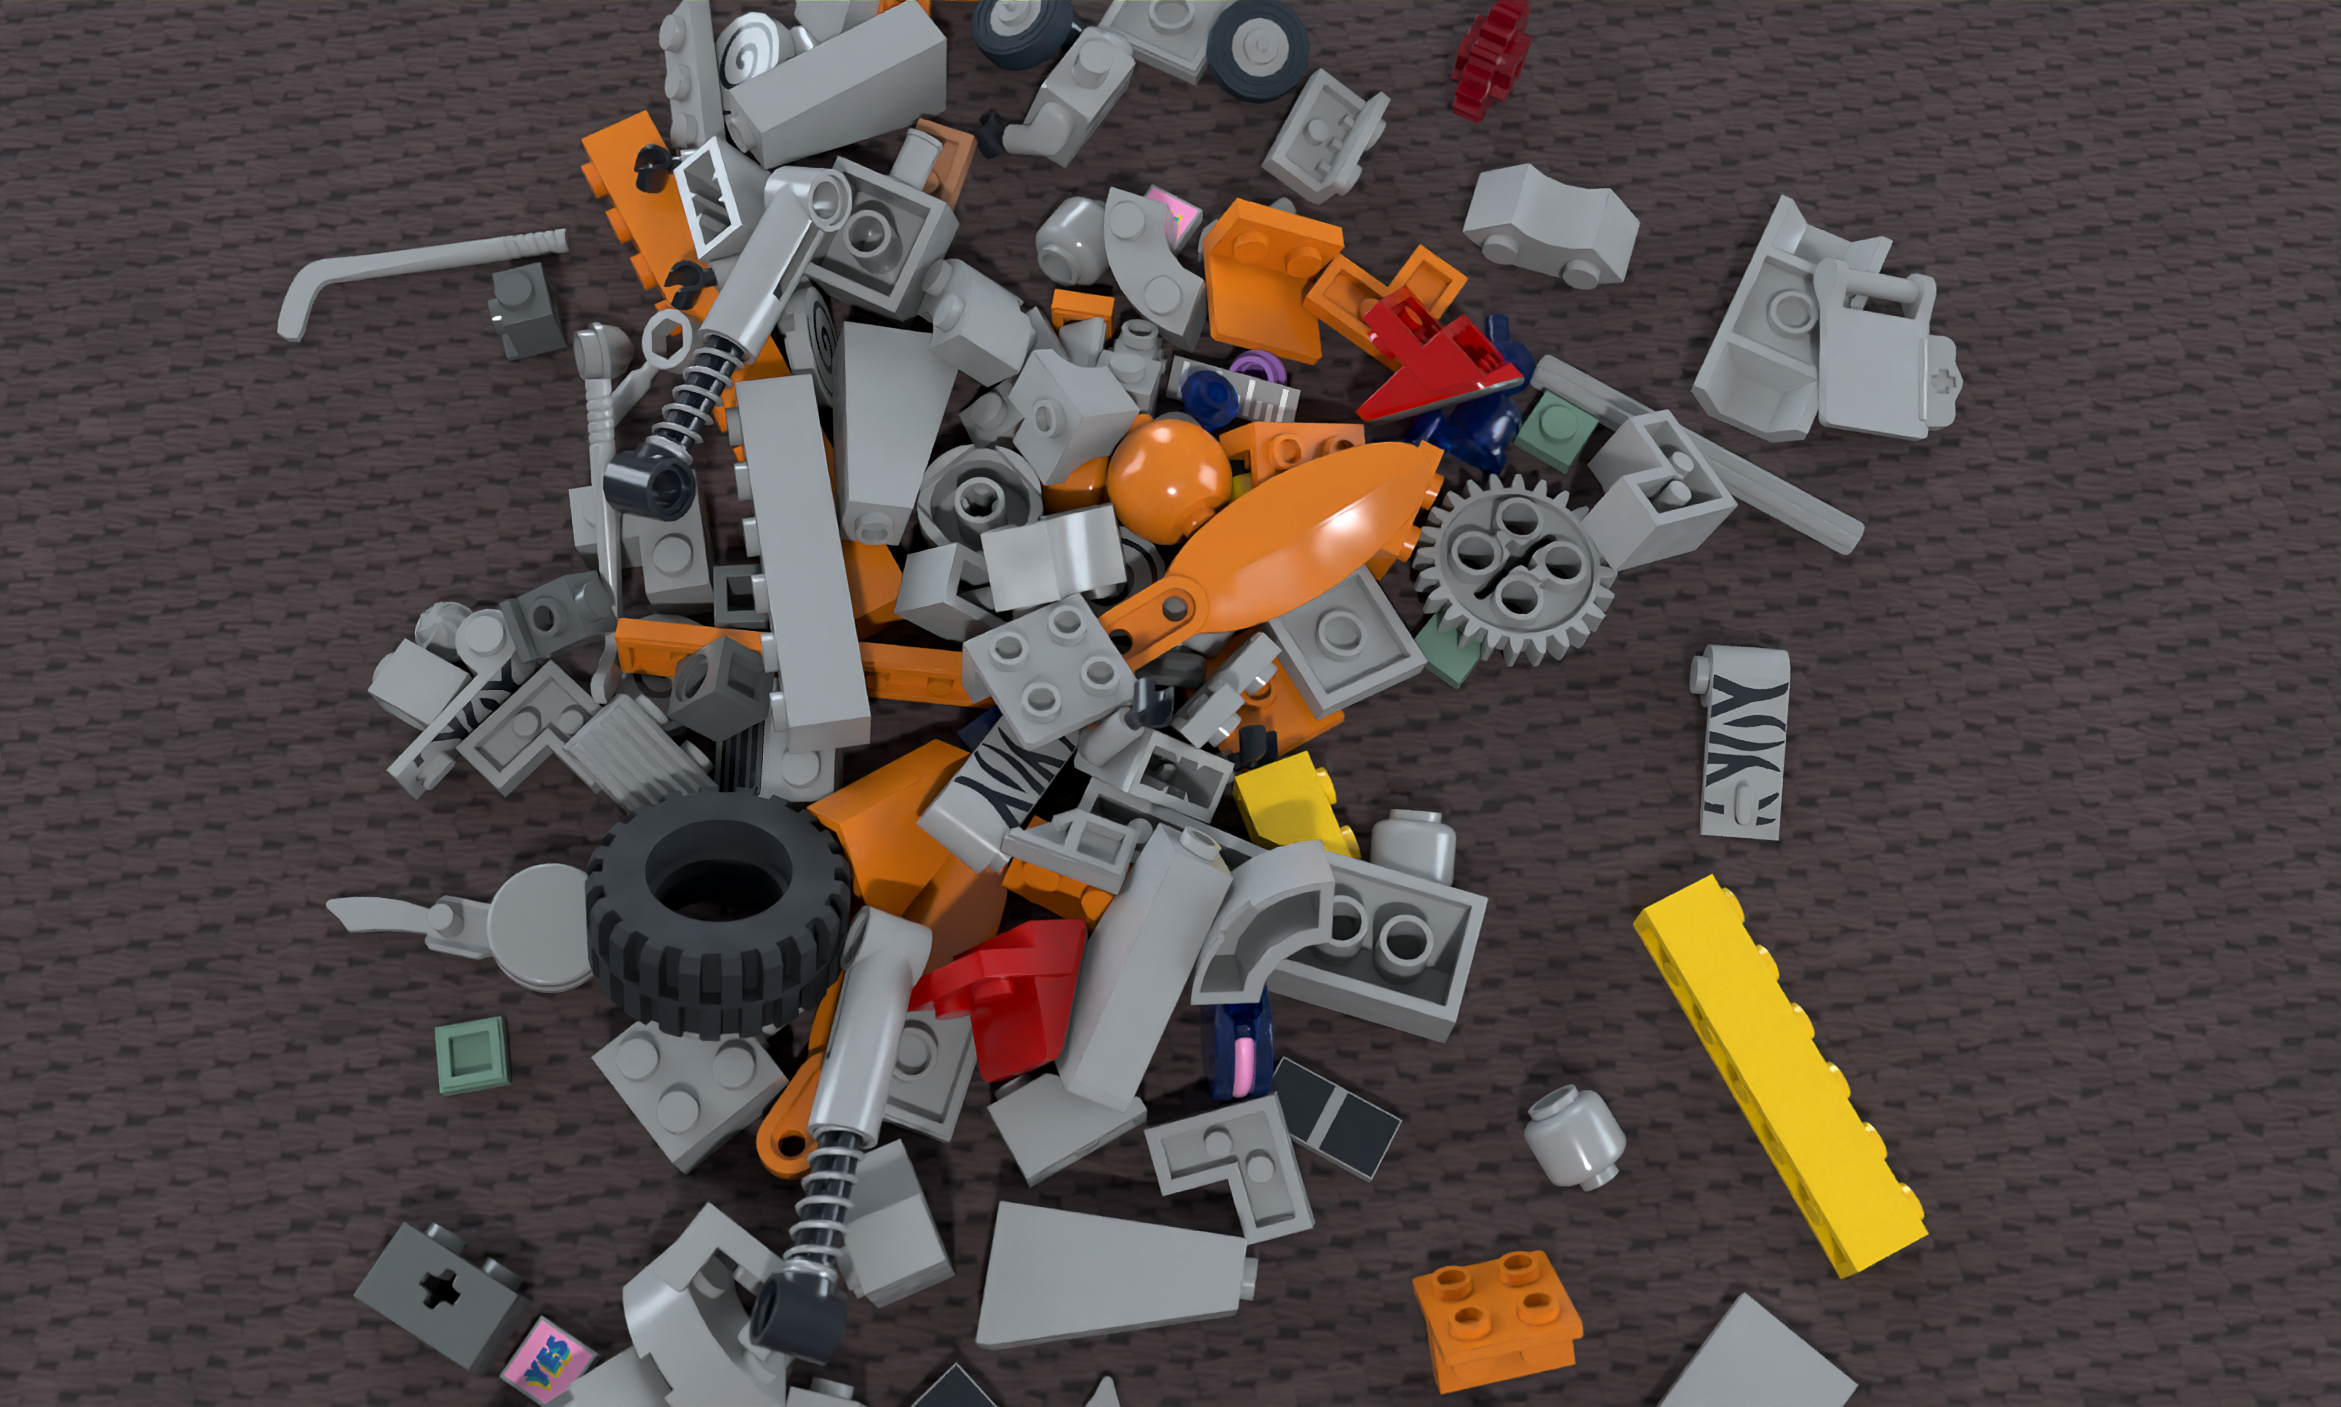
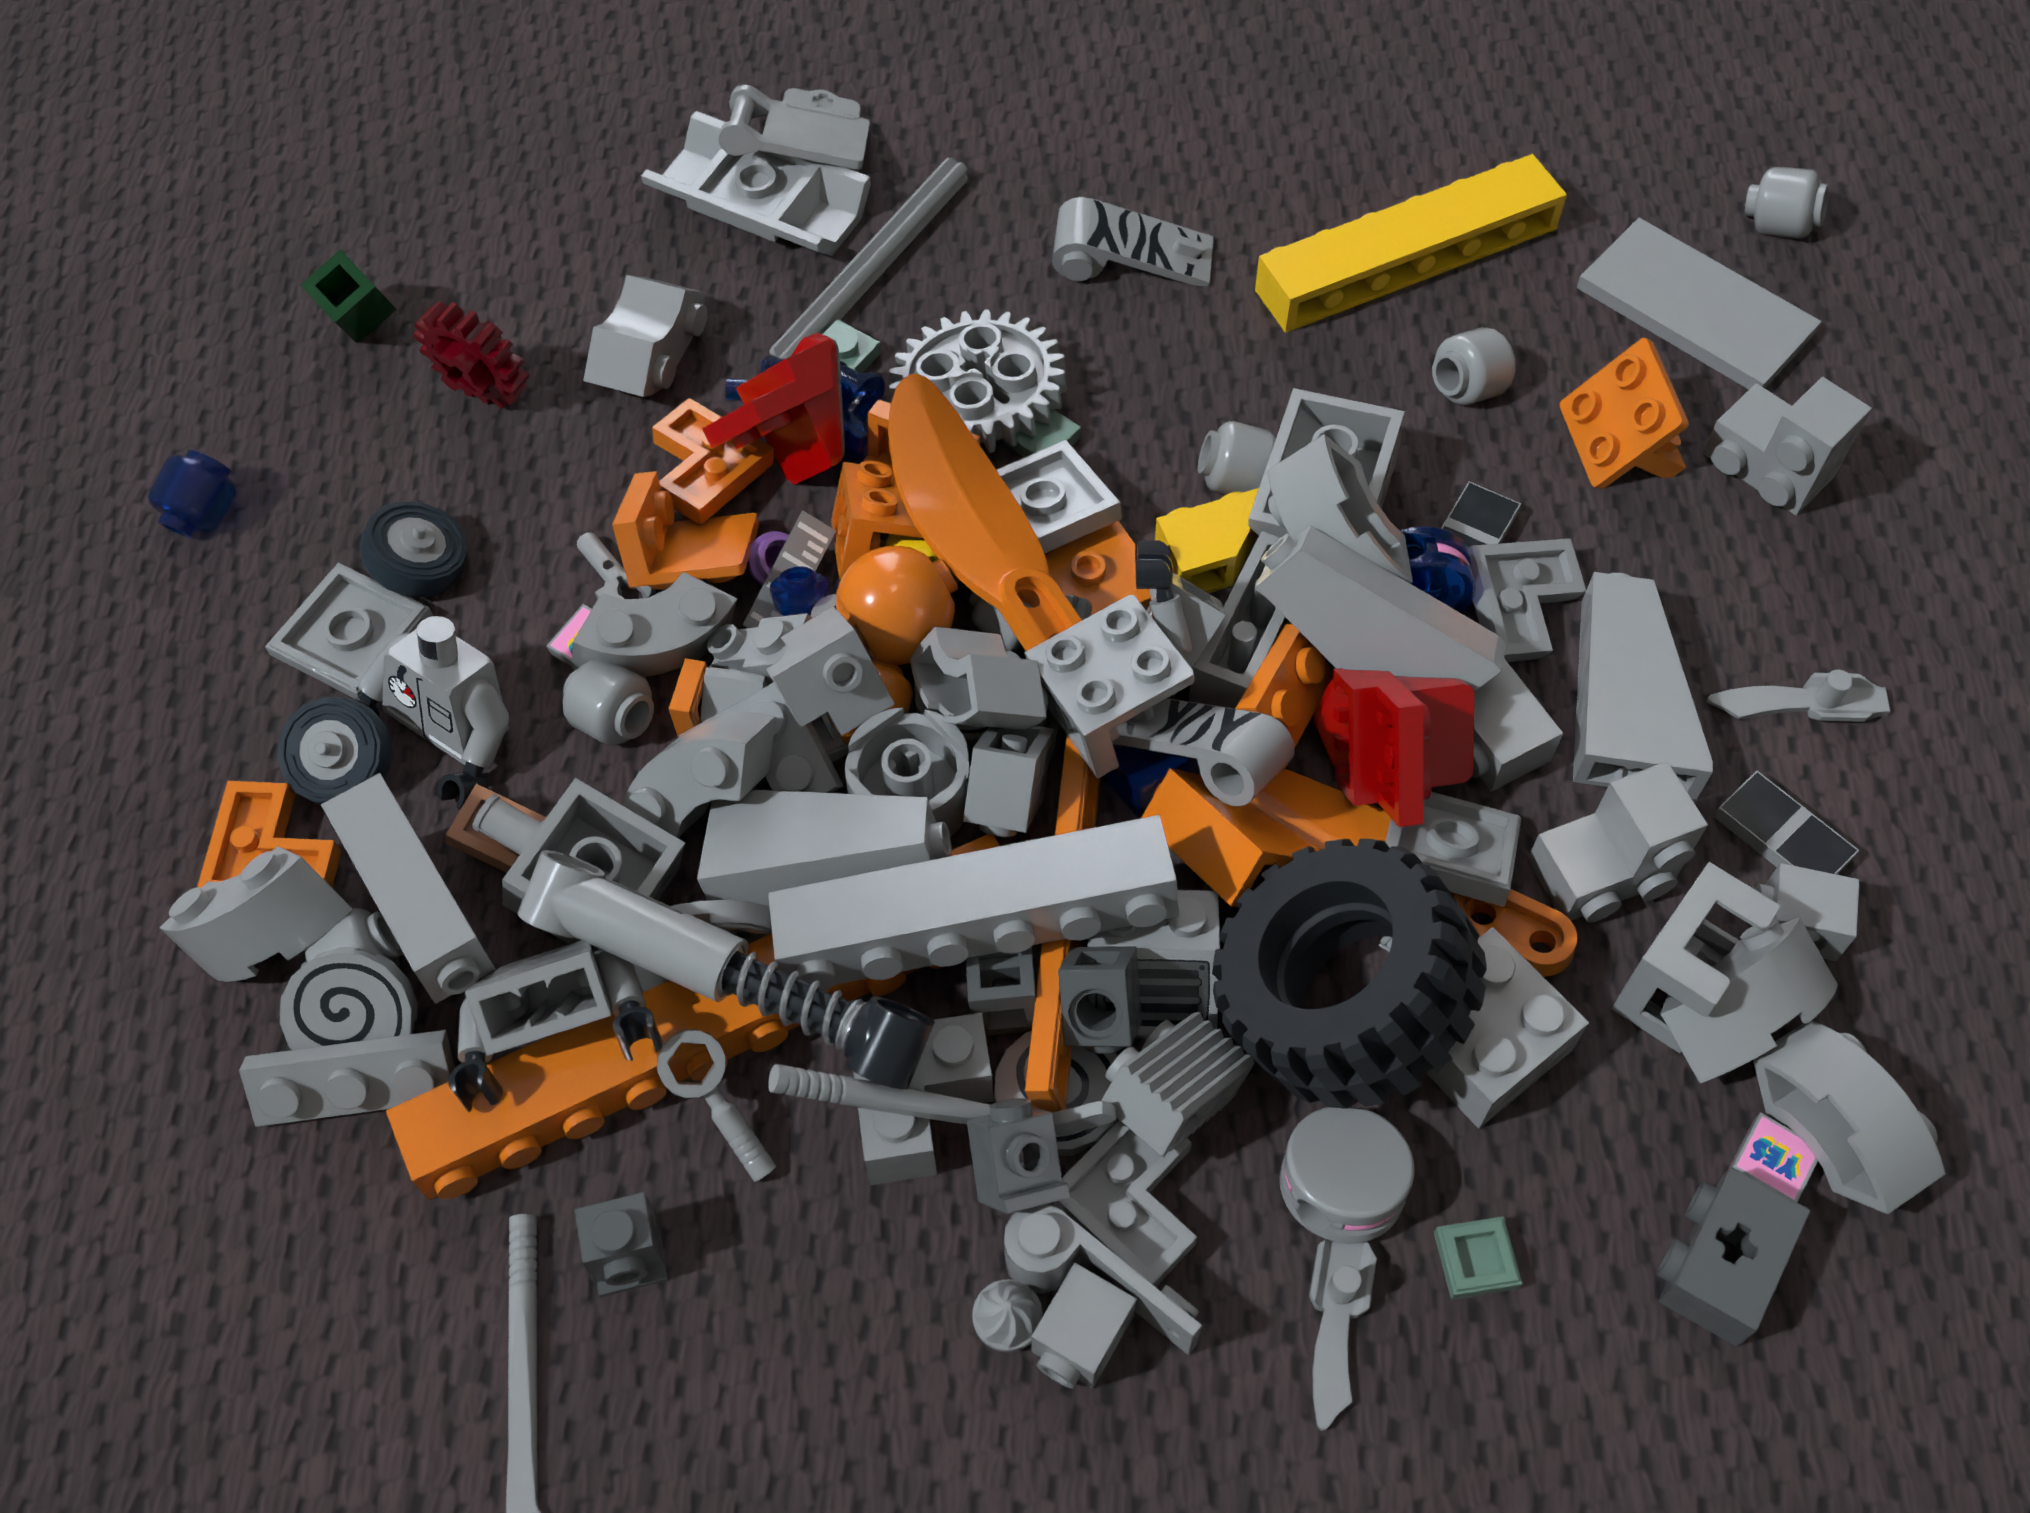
camera: 85 degrees left, 10 degrees down
light grey plate [573,322,634,380] -> none
piece [749,905,932,1365] -> none
light grey tile [1000,808,1141,895] -> none
light grey plate [1169,631,1282,749] -> none
light grey bracket [1261,68,1391,205] -> none
light grey brick [1580,409,1738,572] -> none

